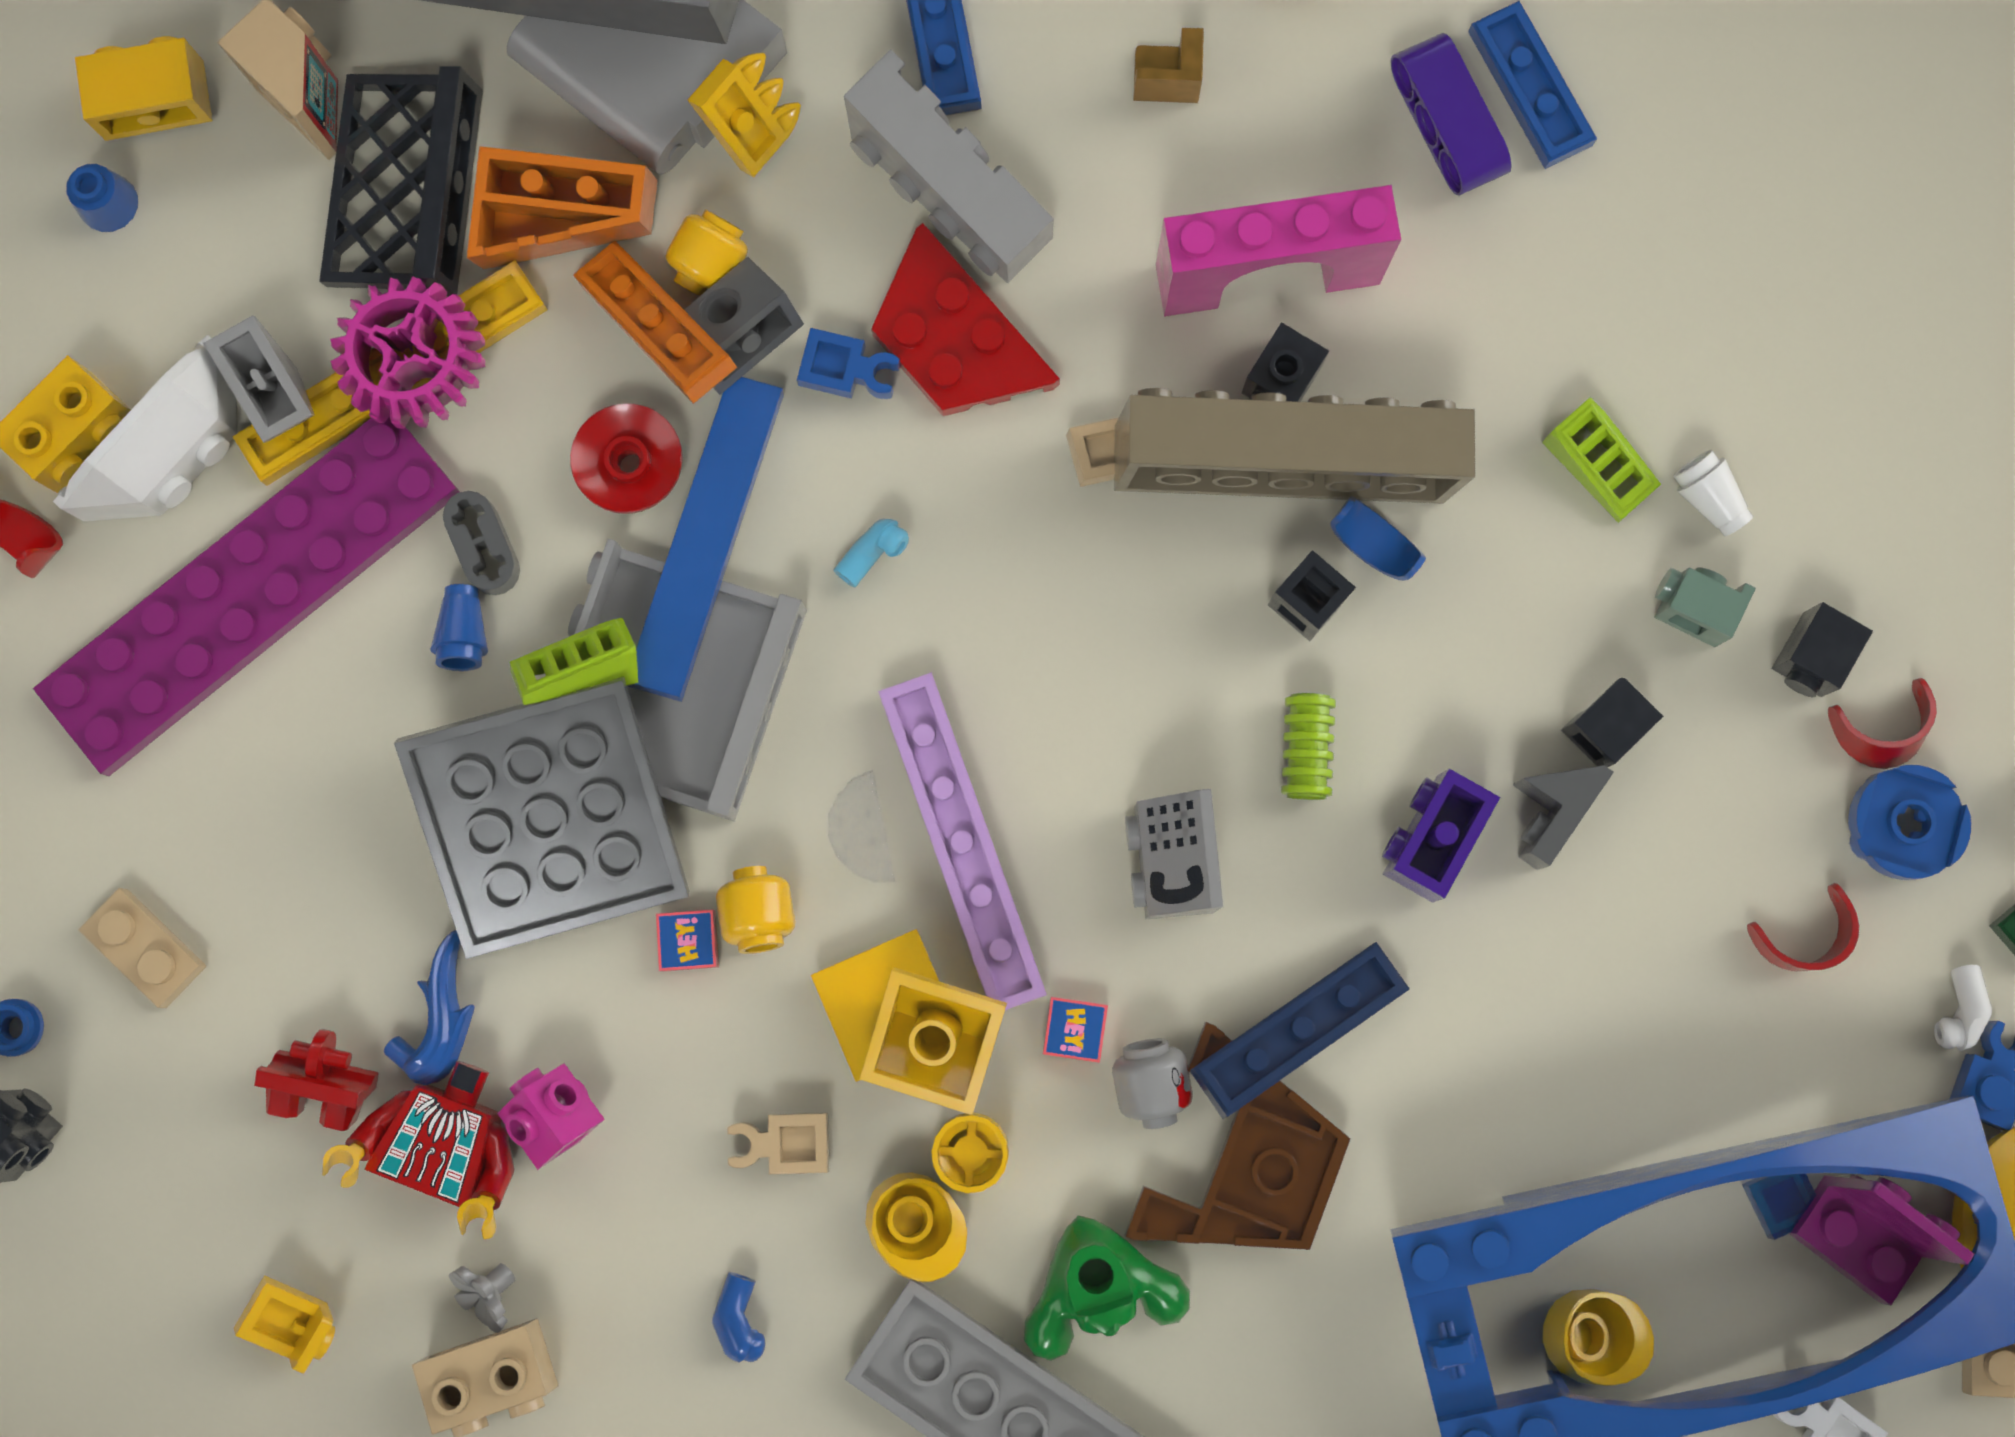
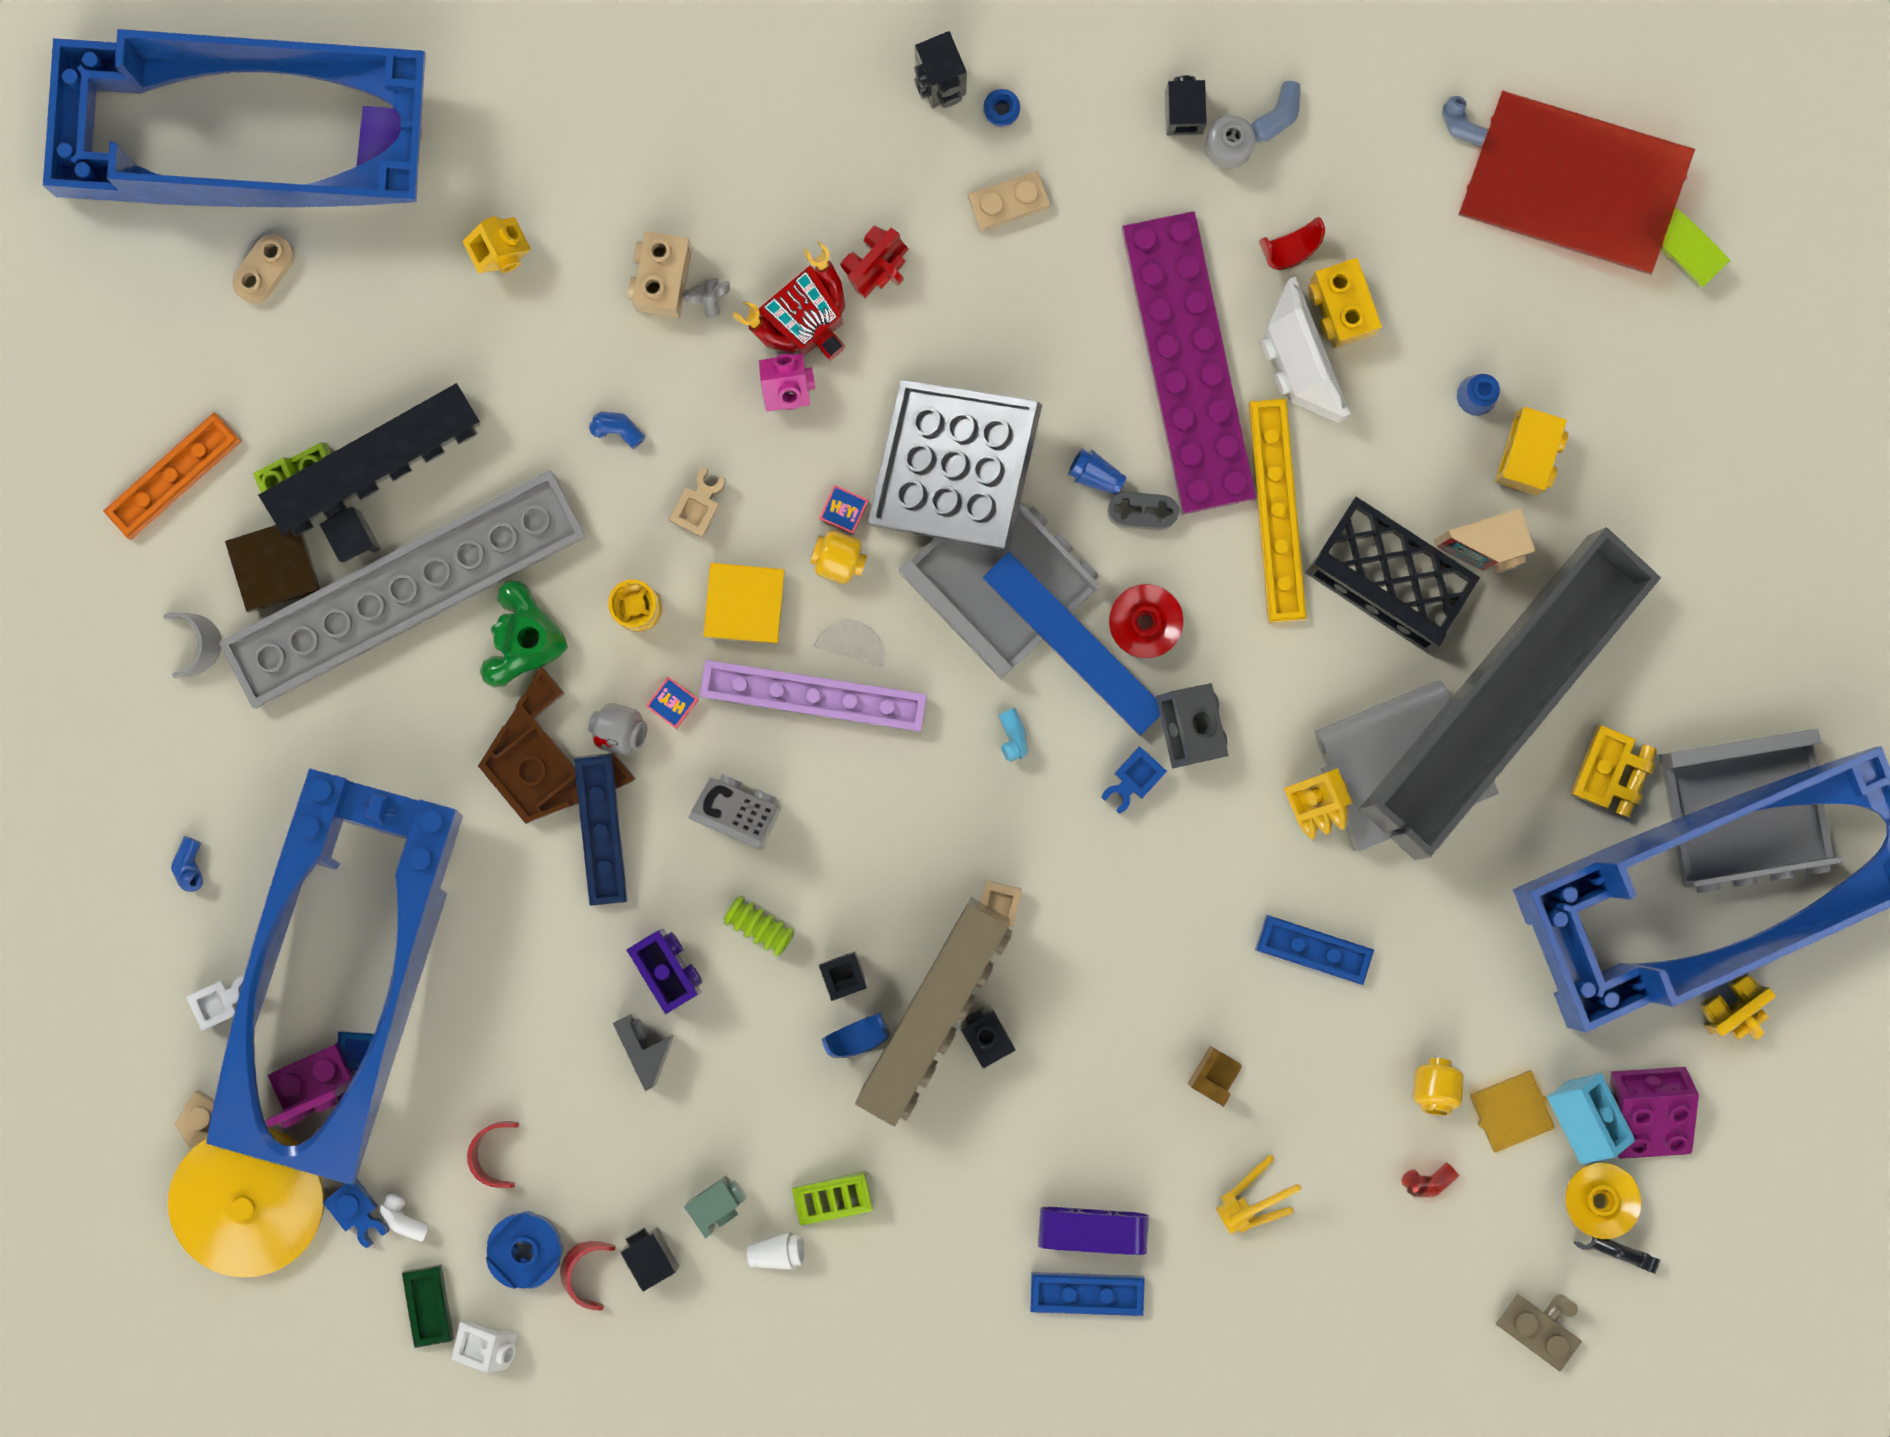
camera: 115 degrees right, 5 degrees up
light grey slope [203,315,315,443] -> none
yellow bracket [234,1275,335,1374] -> none
dark pink gear [330,276,486,429] -> none
blue piece [384,930,475,1085] -> none
orange wedge [467,146,658,270] -> none
lime slope [509,618,638,705] -> none
orange tile [573,241,737,404] -> none
yellow head [665,209,748,296] -> none
light grey wedge [844,49,1054,283] -> none
yellow slope [860,967,1007,1115] -> none
yellow hat [865,1172,967,1282] -> none
red wing [871,223,1060,416] -> none
dark pink arch [1155,185,1402,317] -> none
yellow hat [1543,1289,1654,1386] -> none
black panel [1561,678,1664,767] -> none

